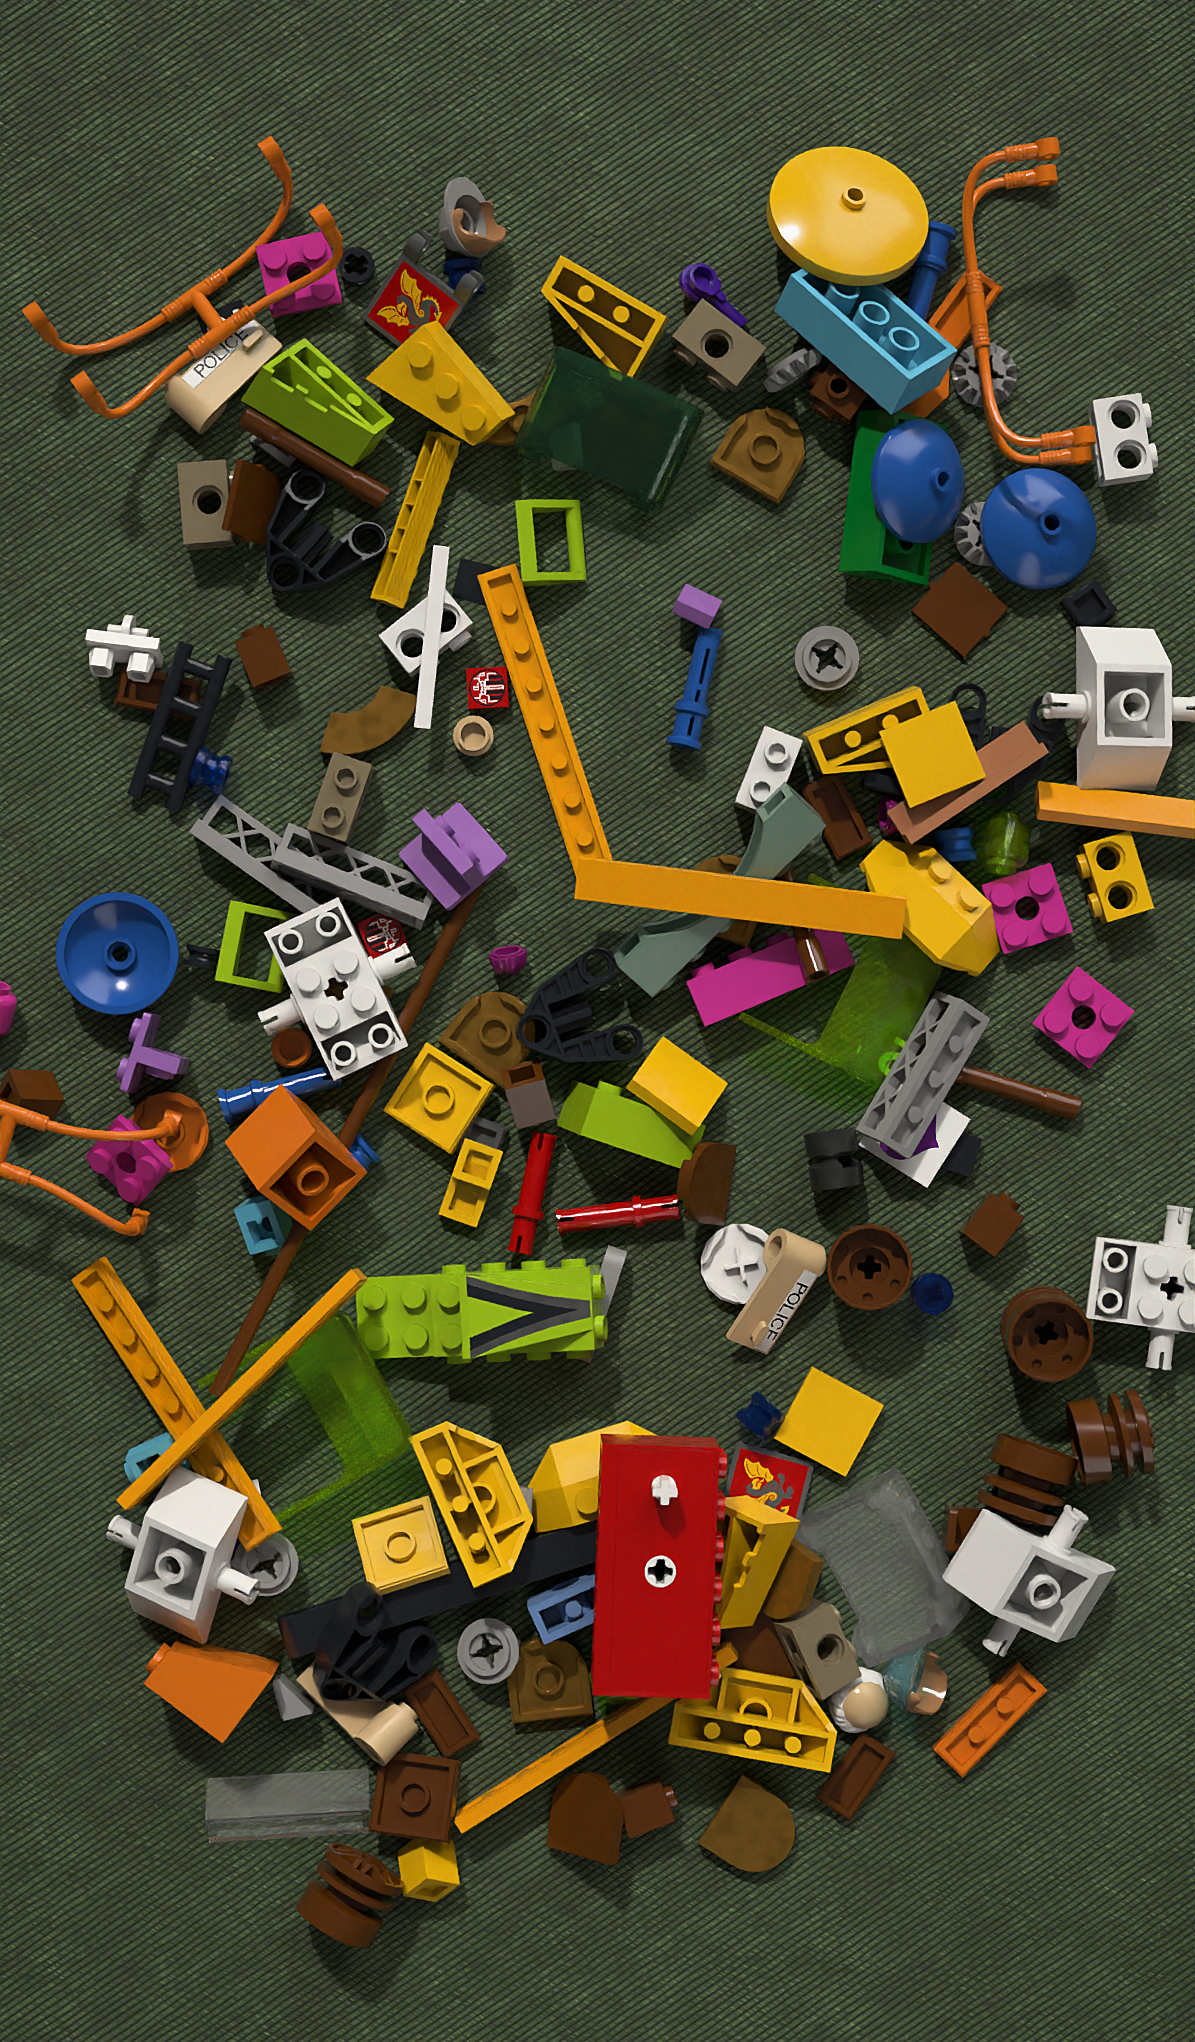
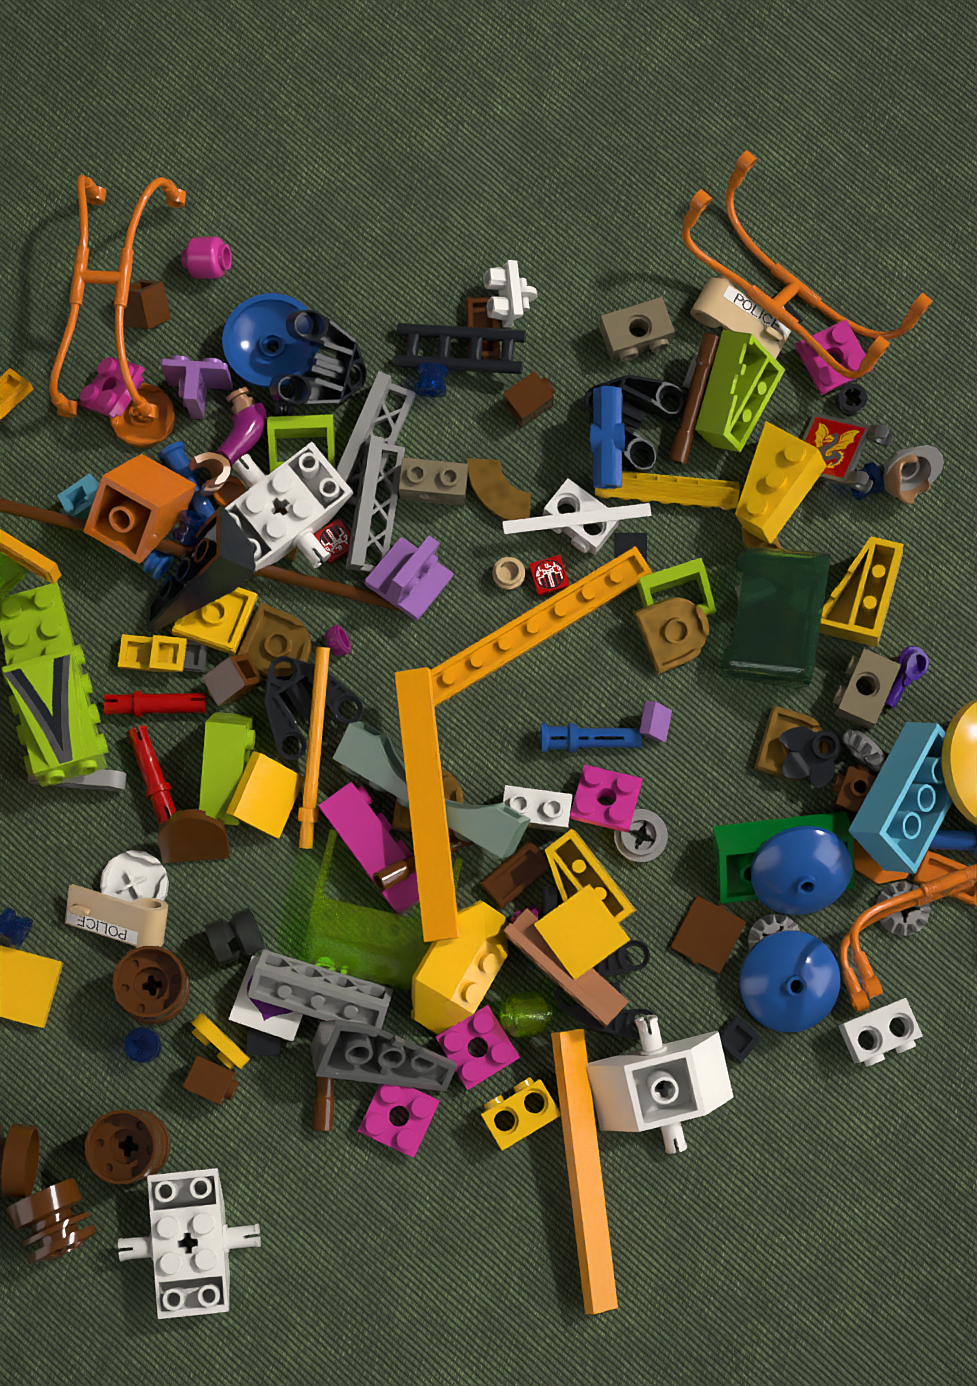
camera: 80 degrees right, 10 degrees down
reddish brown piece [222,459,282,546] -> none
blue wheel [933,827,977,864] -> none
none -> black wedge [146,506,256,633]
none -> clear blue wheel [172,510,209,547]
none -> piece [188,387,267,496]
none -> yellow plate [191,1012,250,1069]
none -> black connector [269,310,367,404]
none -> light orange bar [298,647,330,849]
none -> dark grey wedge [310,1020,457,1091]
none -> dark pink piece [570,765,643,833]
none -> blue piece [590,386,625,489]
none -> pearl gold tile [633,597,709,674]
none -> black plate [779,726,841,789]

